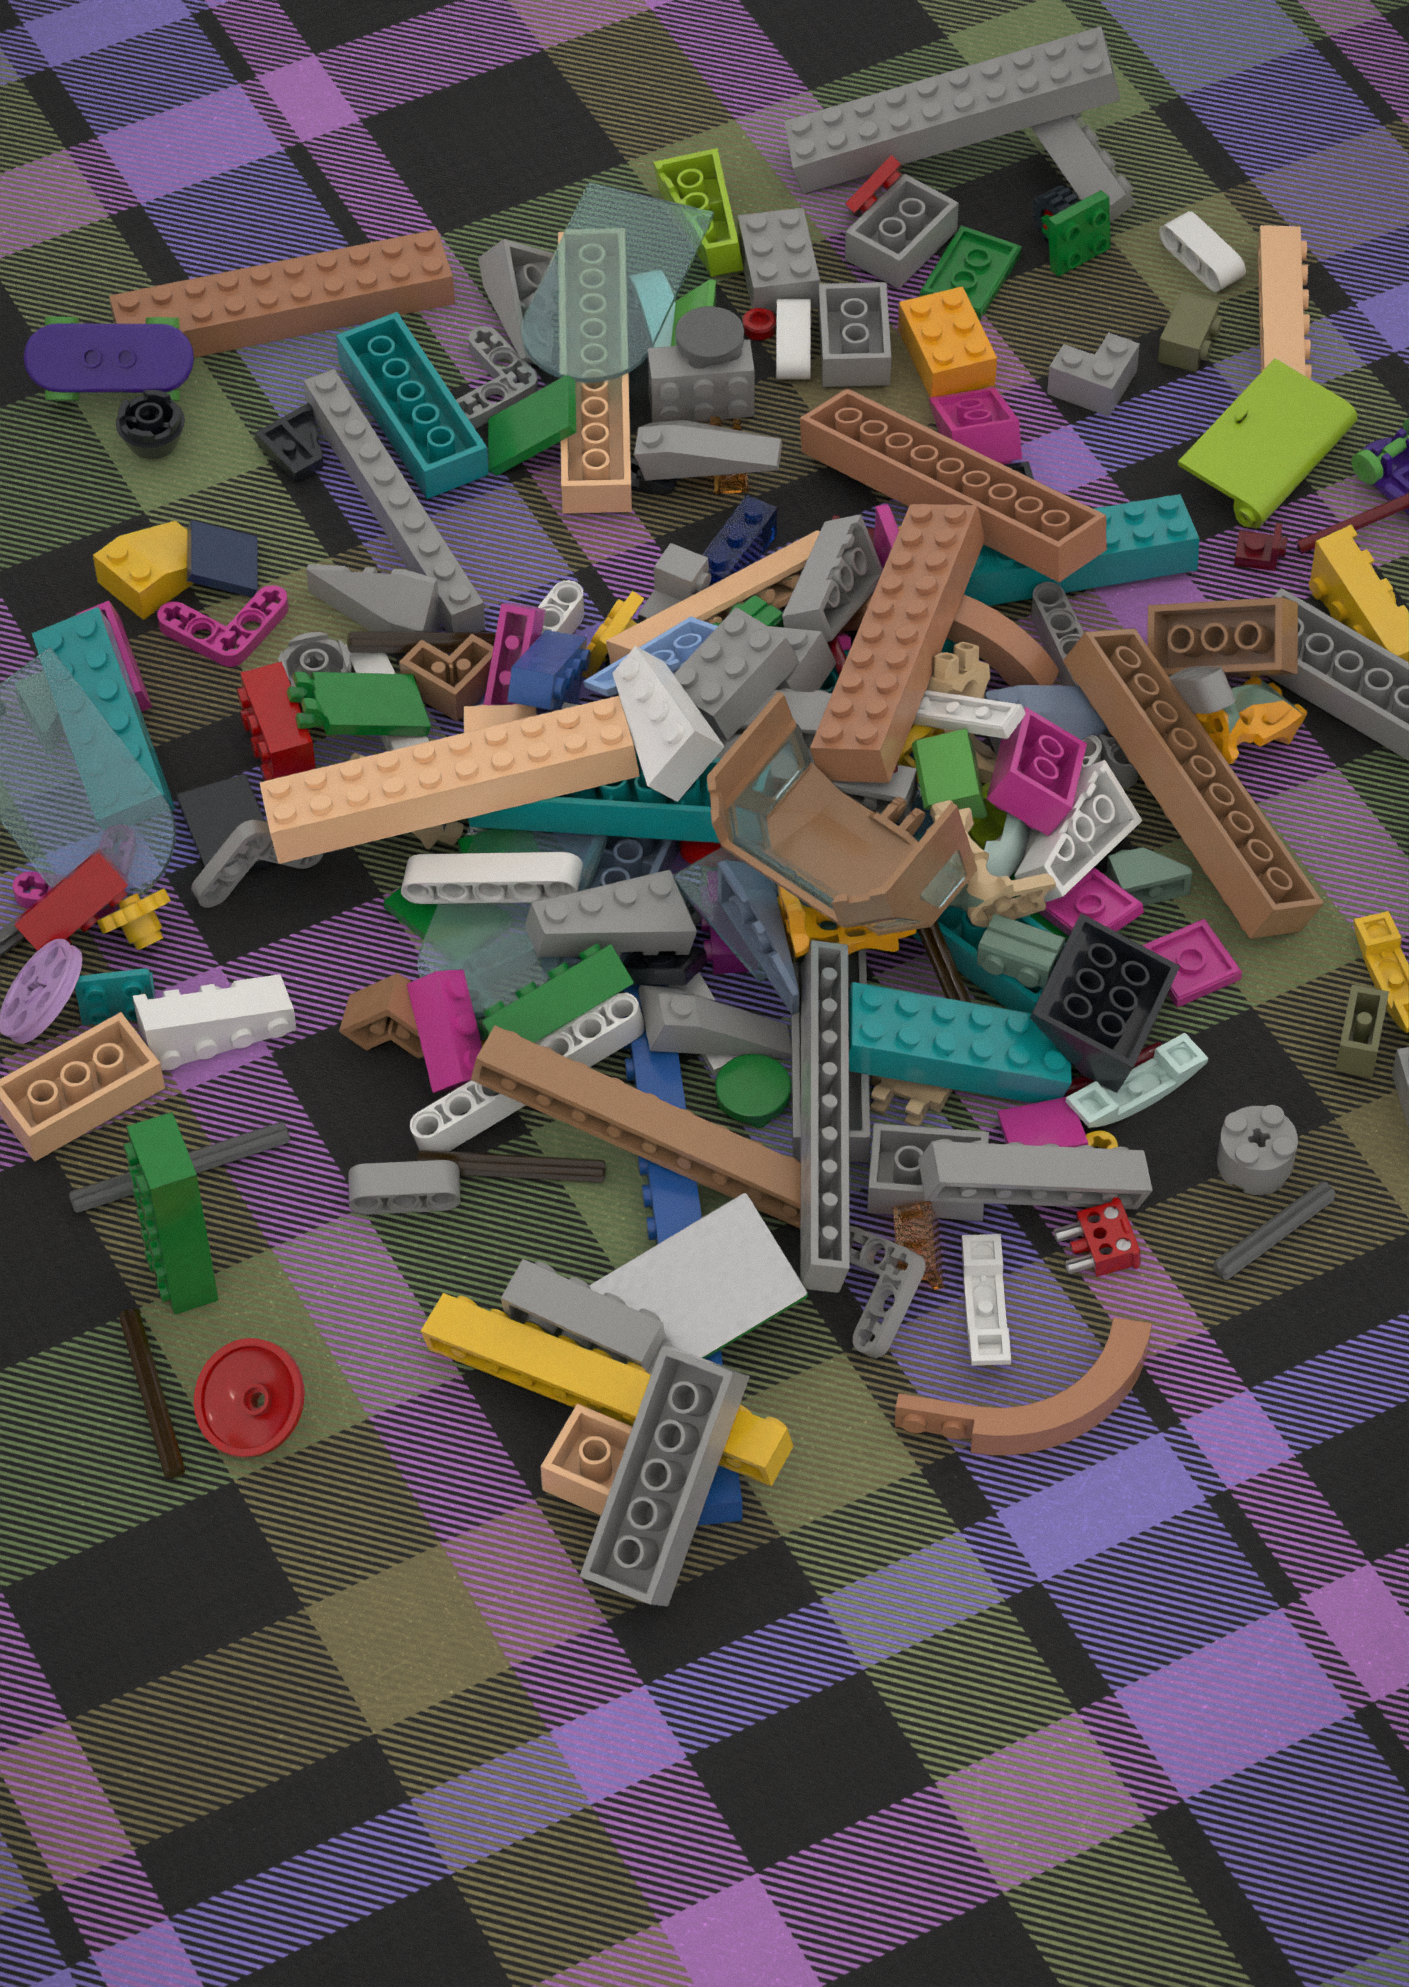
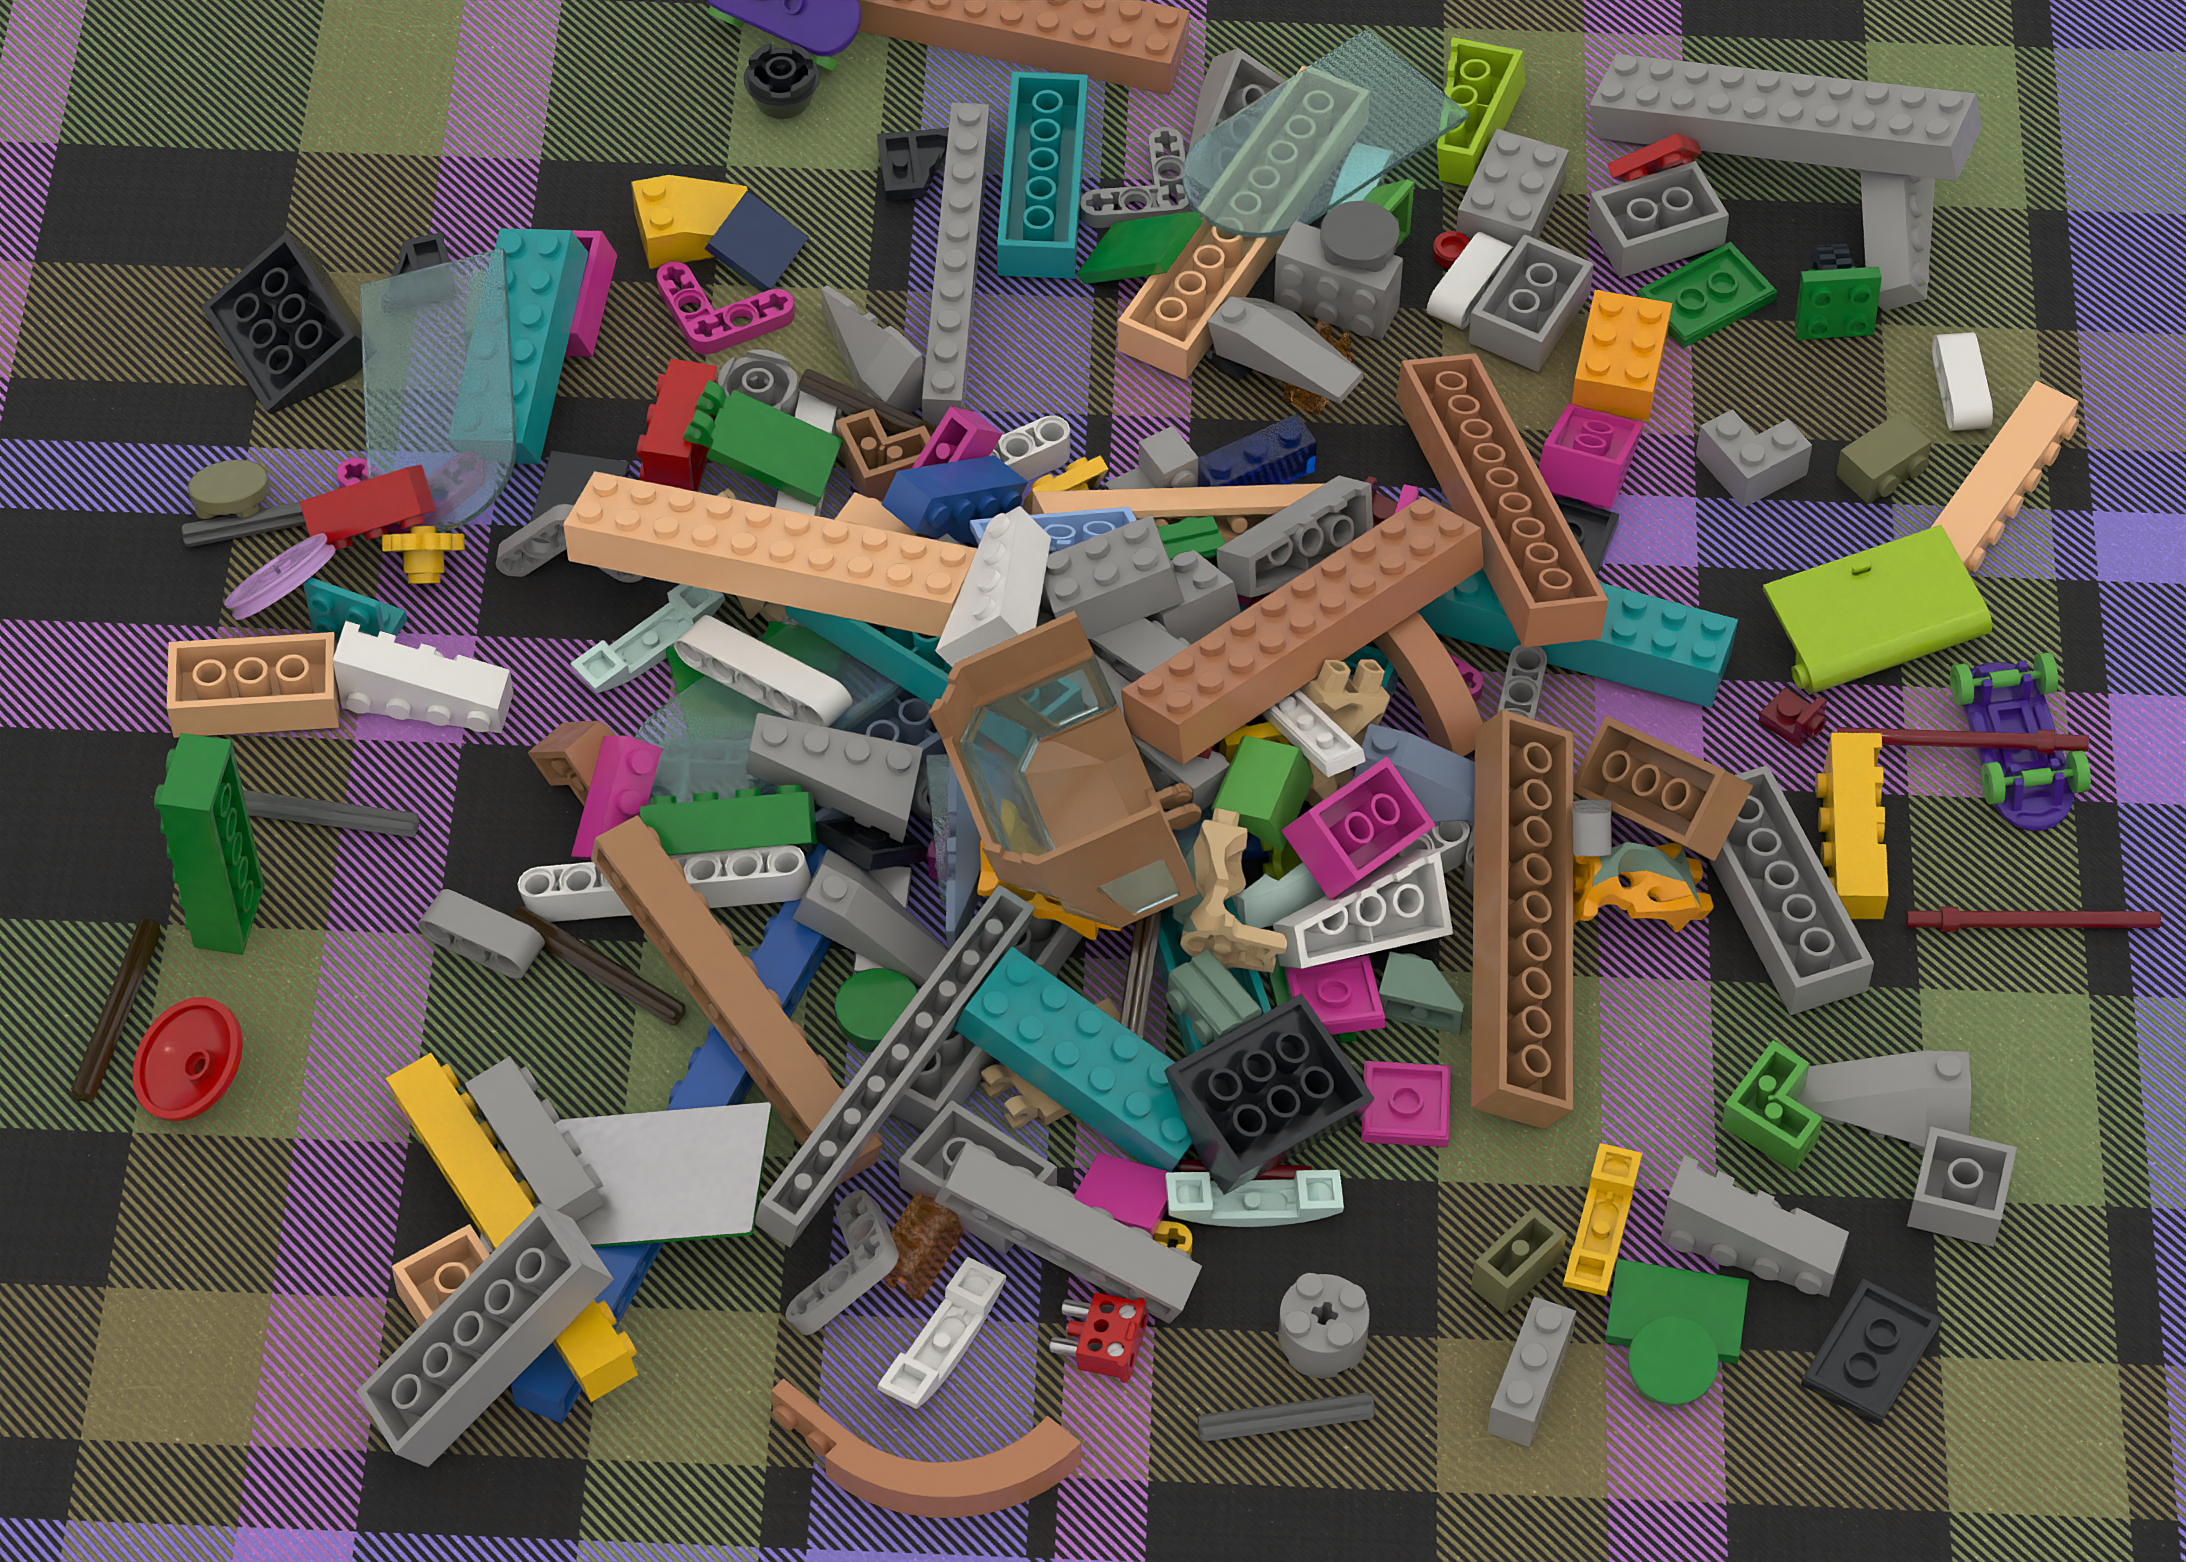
camera: 30 degrees right, 0 degrees up
none -> light aqua slope [571,584,725,693]

